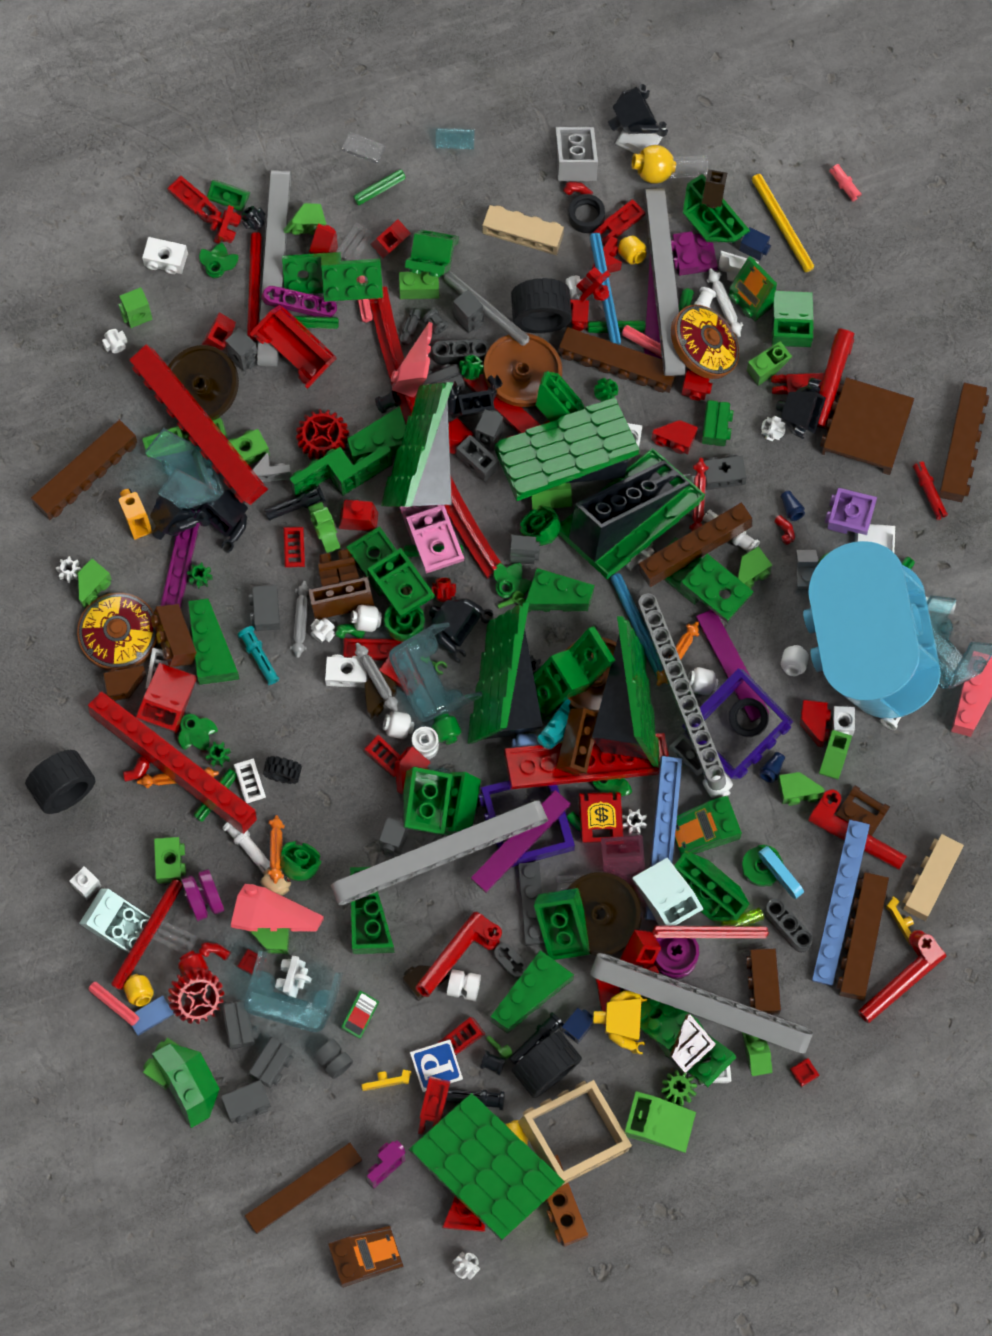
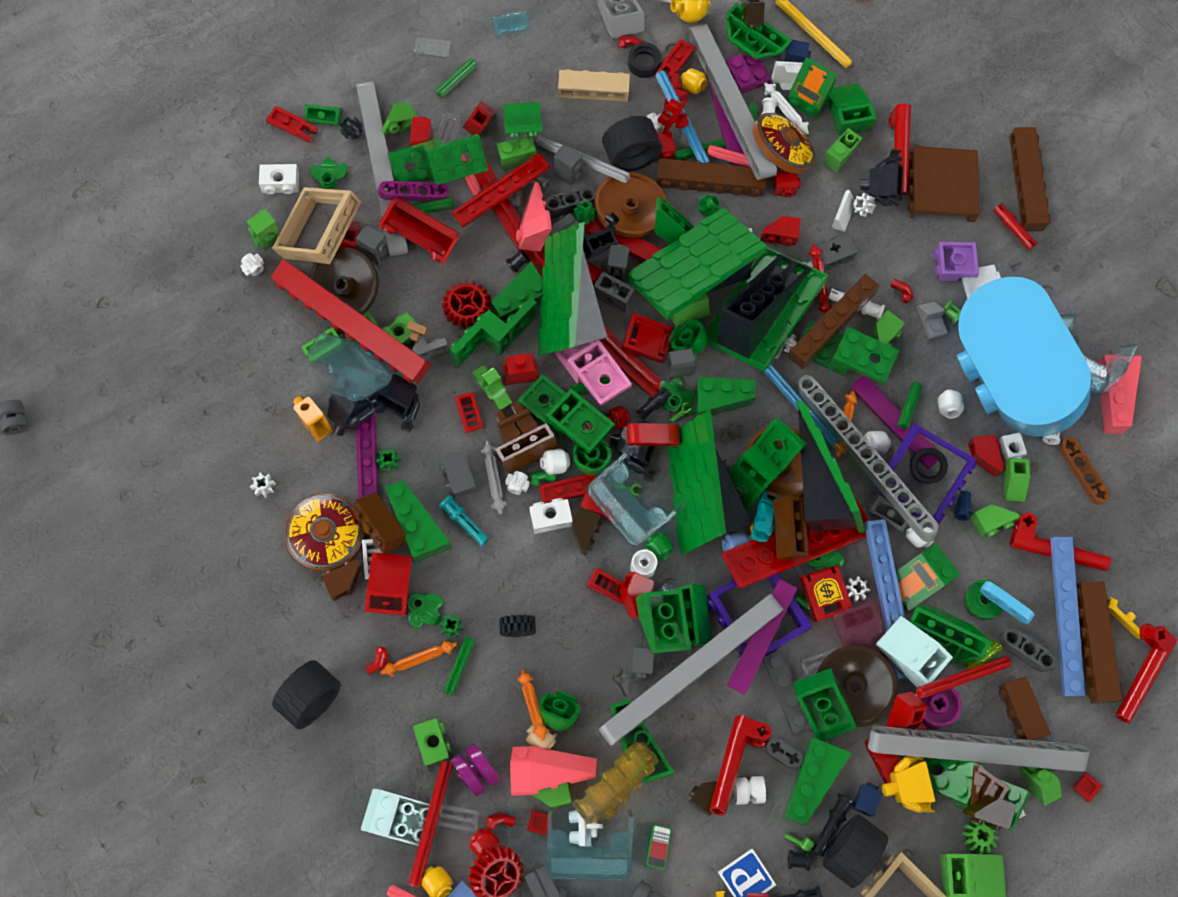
camera: 20 degrees left, 0 degrees up
reddish brown brick [31,419,138,521] -> none
white brick [70,867,101,900] -> none
bright green slope [78,559,112,608] -> none
red brick [88,691,257,834] -> none
red hips [207,205,242,244] -> none
white pin [222,822,271,873] -> none
white slope [234,758,266,803] -> none
red axle [247,232,262,341] -> none
black pin [264,485,326,521] -> none
light grey wheel [355,643,398,712] -> none
white head [383,711,414,739] -> none
red slope [438,1017,486,1056] -> none
green brick [702,400,734,447] -> none
red hinge [771,373,825,395] -> none
dark blue cone [780,491,805,521] -> none
reddish brown plate [836,785,890,836] -> none
tan brick [903,834,964,921] -> none
none -> tan window [272,187,361,264]
none -> medium nougat tile [407,321,431,342]
none -> red tile [452,152,551,228]
none -> clear yellow wedge [572,742,659,824]
none -> red container [621,313,673,363]
none -> red beam [626,423,680,446]
none -> black pin [636,386,672,420]
none -> white slope [832,190,855,232]
none -> green axle [898,382,922,430]
none -> slope [963,795,1016,831]
none -> dark orange beam [1059,437,1110,505]

